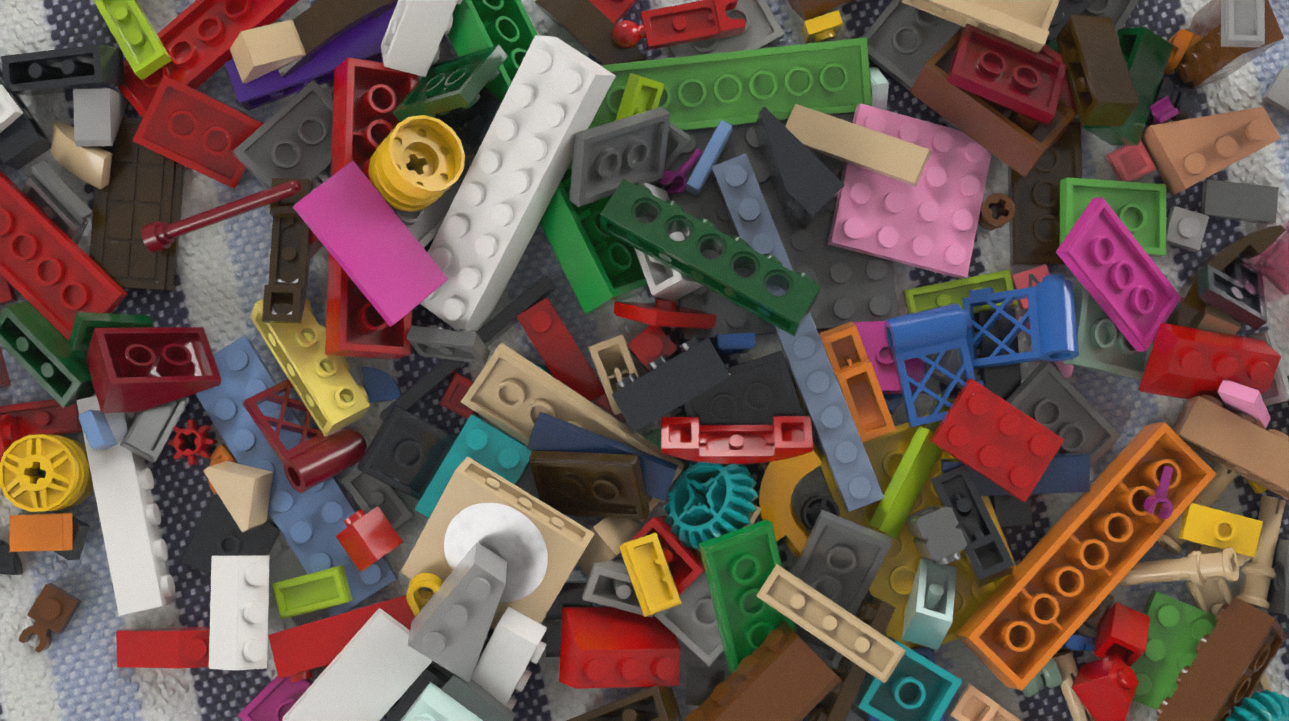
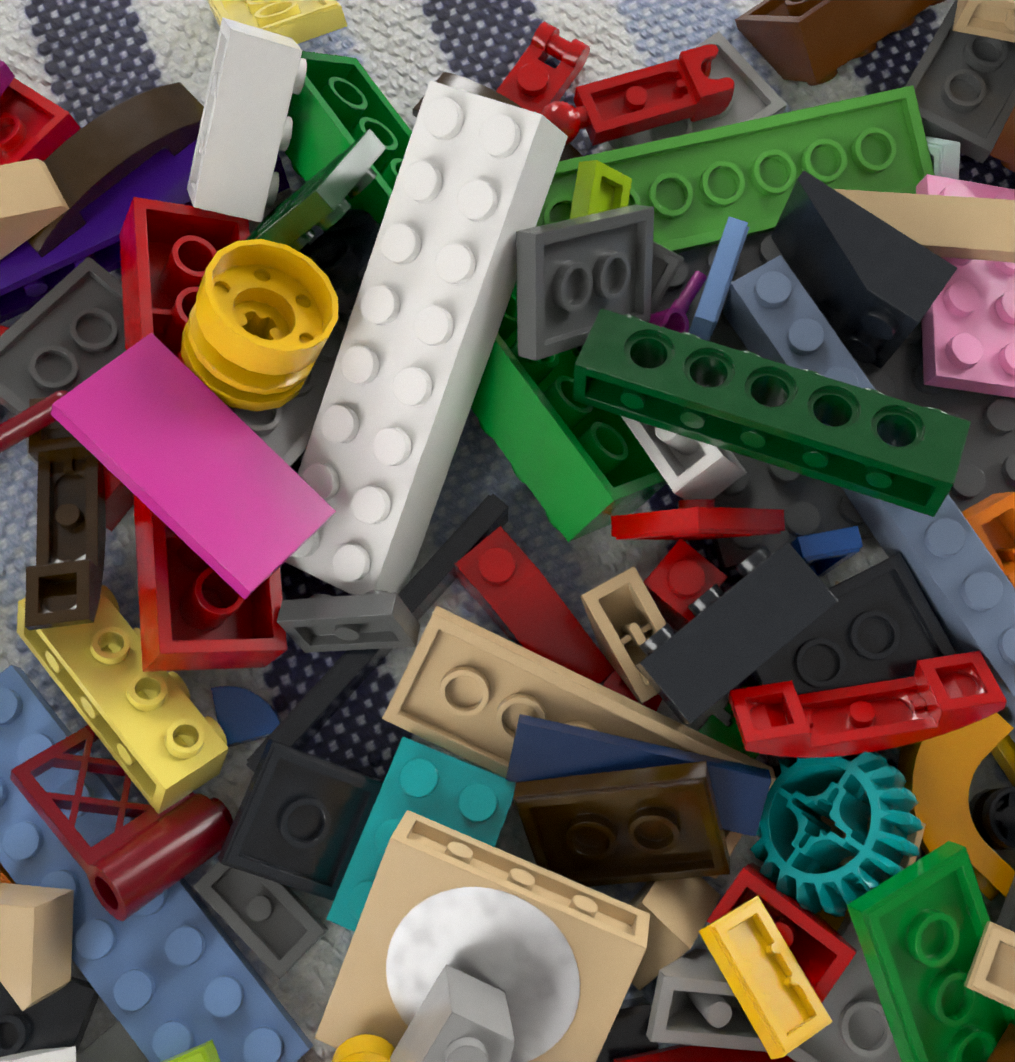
camera: 10 degrees left, 10 degrees down
red brick [335,507,403,572] -> none
red tile [439,373,477,419] -> none
yellow plate [801,10,843,44] -> none

